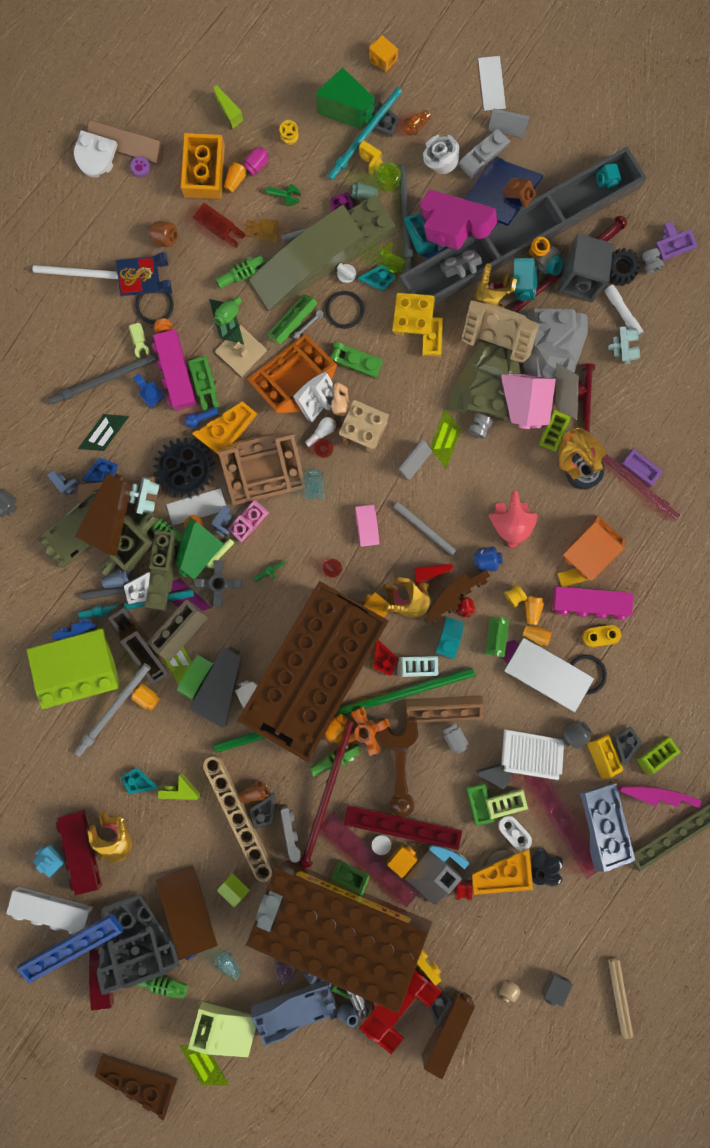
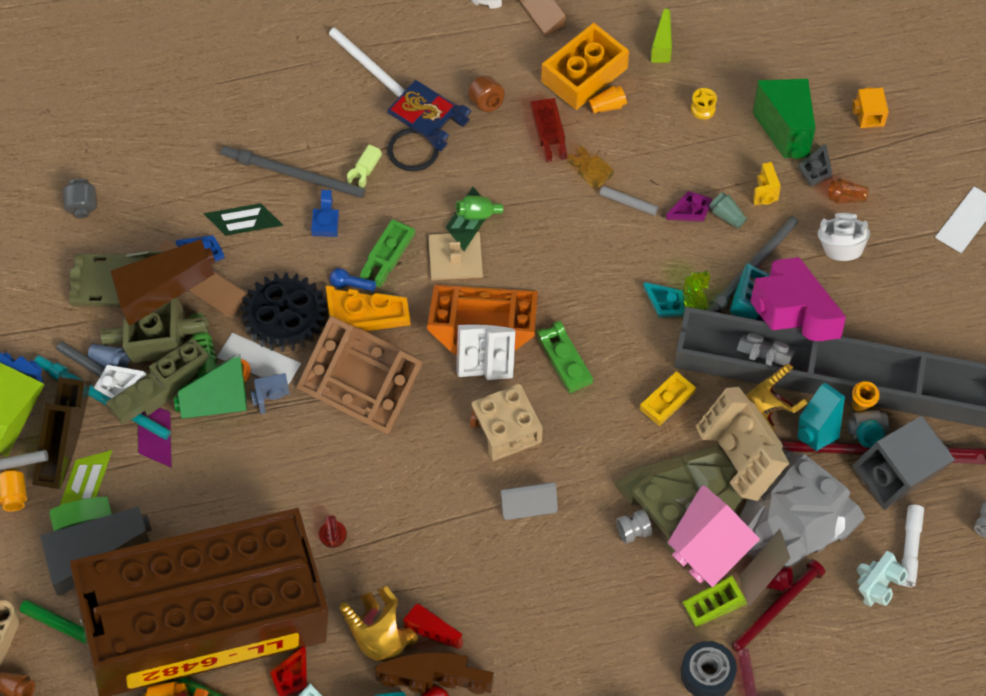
camera: 45 degrees right, 25 degrees down
sand blue bracket [47,471,80,496] -> none
light aqua hips [129,477,159,514] -> none
medium lavender tile [131,157,150,177] -> none
dark tan brick [147,599,208,661] -> none
dark pink brick [152,329,198,411] -> none
orange plate [154,318,173,334] -> none
dark grey pin [194,560,242,607] -> none
yellowish green bar [206,538,234,569] -> none
bright green hinge [215,255,265,289] -> none
bright pink slope [228,500,269,542] -> none
dark pink brick [242,147,269,176] -> none
olive slope [249,194,396,311] -> none
green piece [253,560,286,582] -> none
green bar [265,184,301,206] -> none
bright green plate [267,294,317,344] -> none
light grey hinge [293,310,323,339] -> none
clear light blue bracket [304,469,325,499] -> none
white piece [305,417,336,447] -> none
clear red plate [314,439,333,458] -> none
black piece [326,291,364,329] -> none
teal bar [327,87,402,181] -> none
light nougat piece [331,382,351,416] -> none
white plate [337,263,356,283] -> none
bright pink slope [355,504,379,547] -> none
light orange brick [362,592,390,618] -> none
clear neon green head [376,162,401,191] -> none
yellow bracket [392,293,435,336] -> none
light grey bar [393,502,456,556] -> none
clear neon green sticker [430,410,461,469] -> none
light grey plate [458,129,511,179] -> none
clear blue piece [464,157,543,226] -> none
blue head [474,546,503,572] -> none
light grey slope [488,108,529,138] -> none
coral piece [488,490,538,548] -> none
dark orange bracket [502,178,536,207] -> none
pearl gold piece [559,428,606,480] -> none
black tyre [609,248,641,286] -> none

